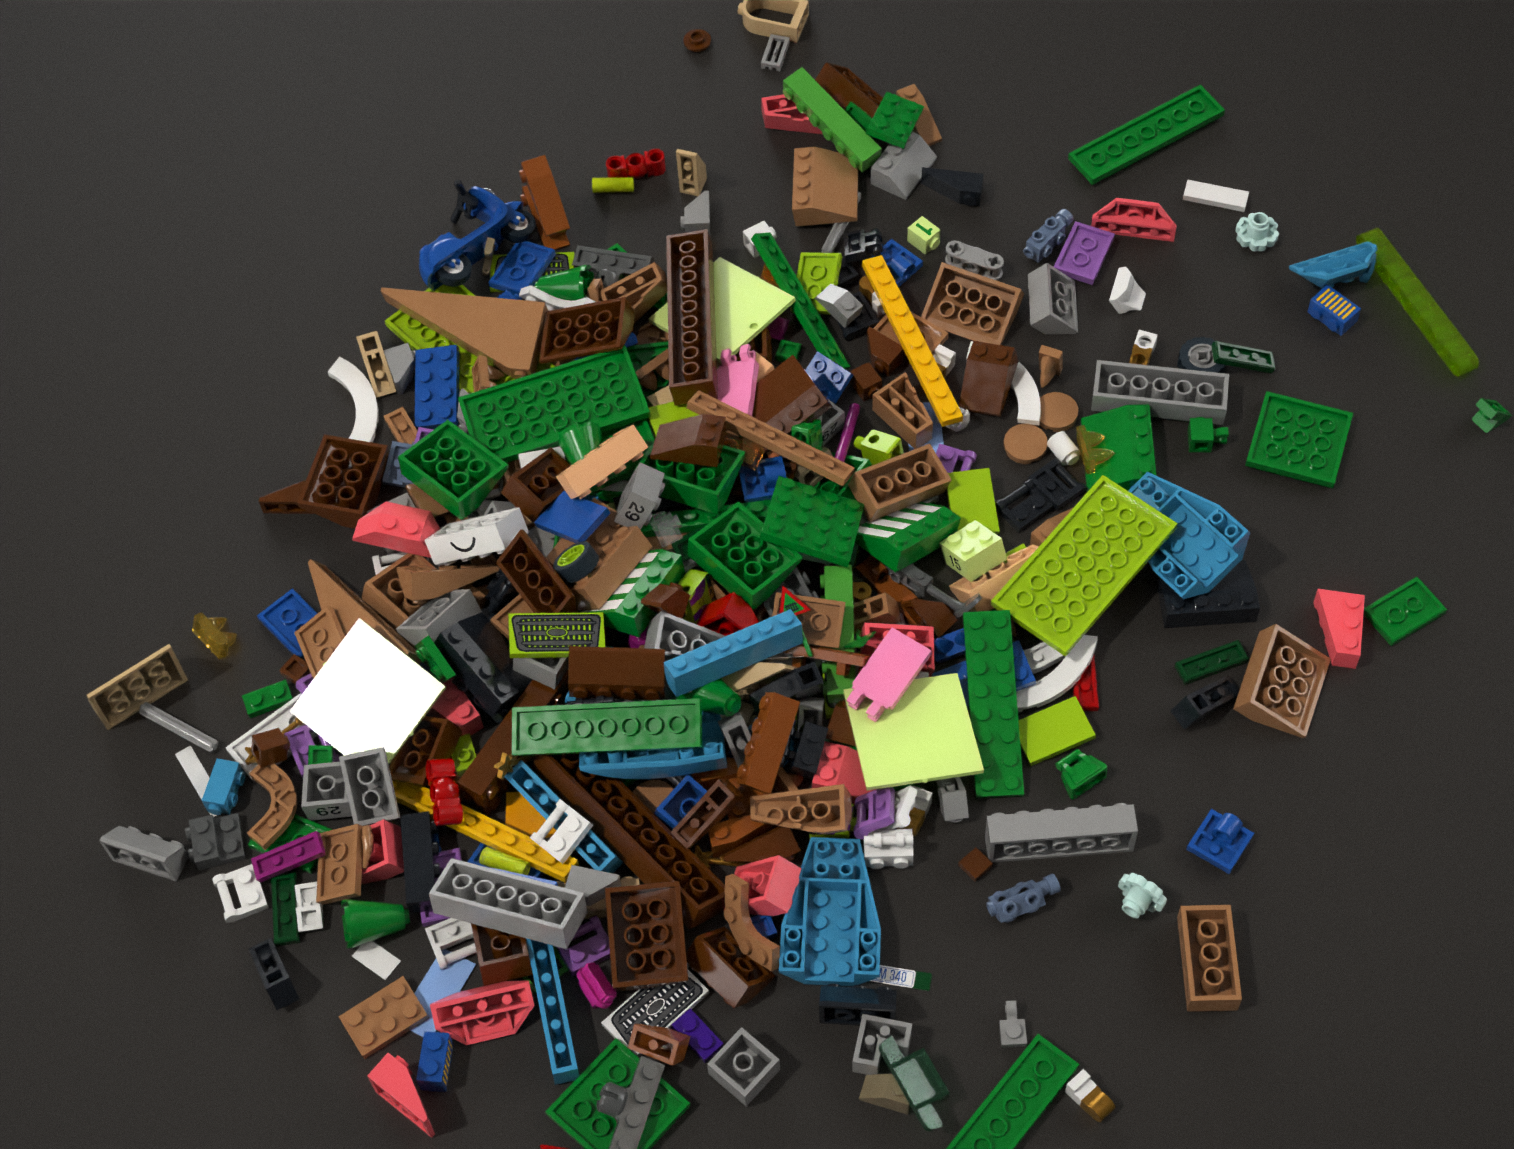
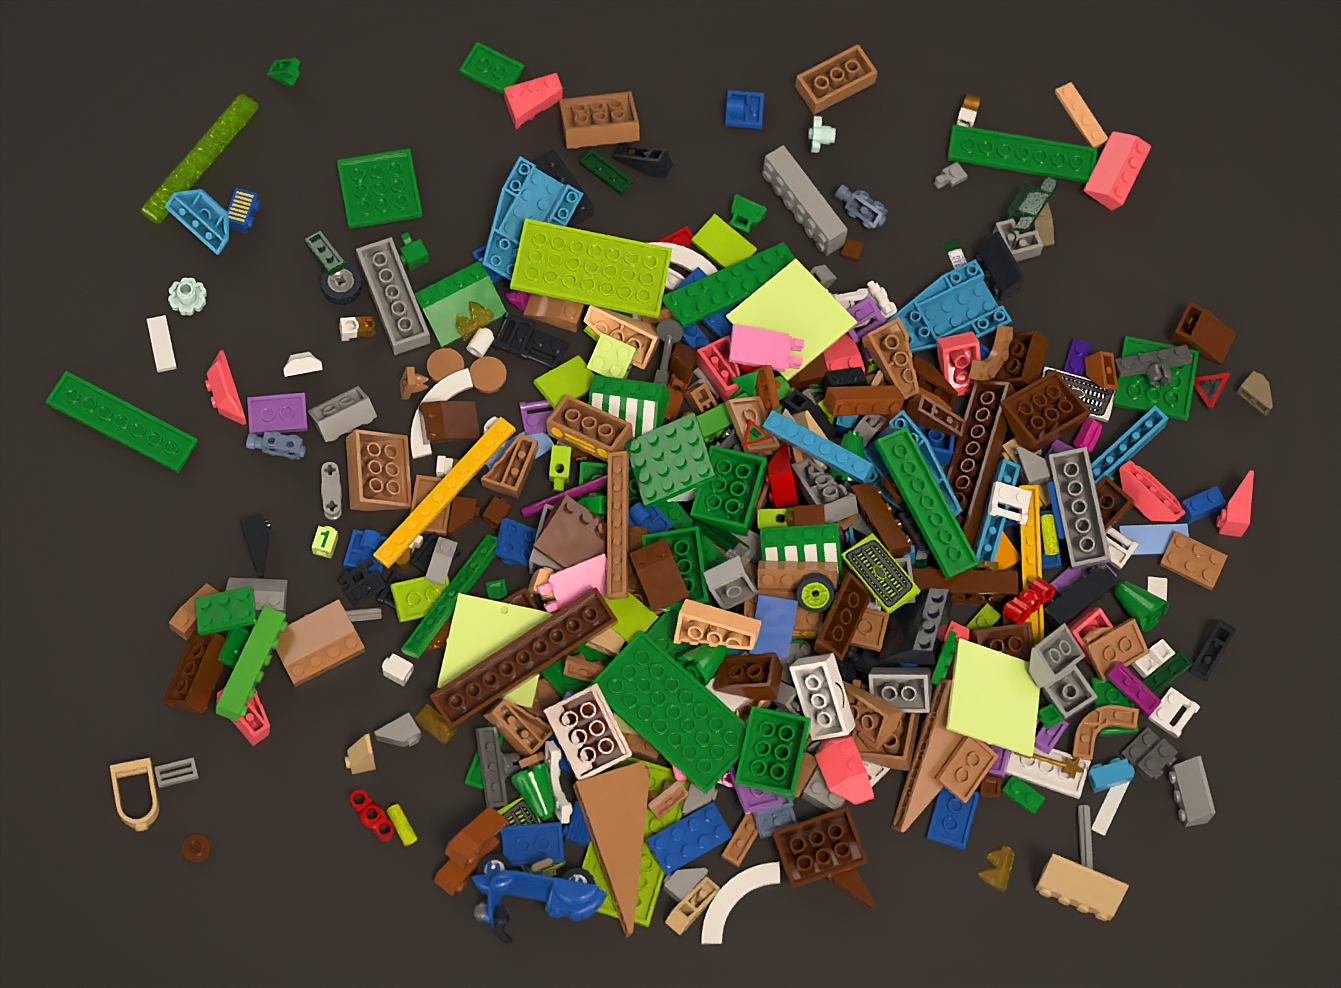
camera: 130 degrees left, 10 degrees up
reddish brown brick [251,728,290,767] -> none
light grey brick [707,1027,780,1107] -> none

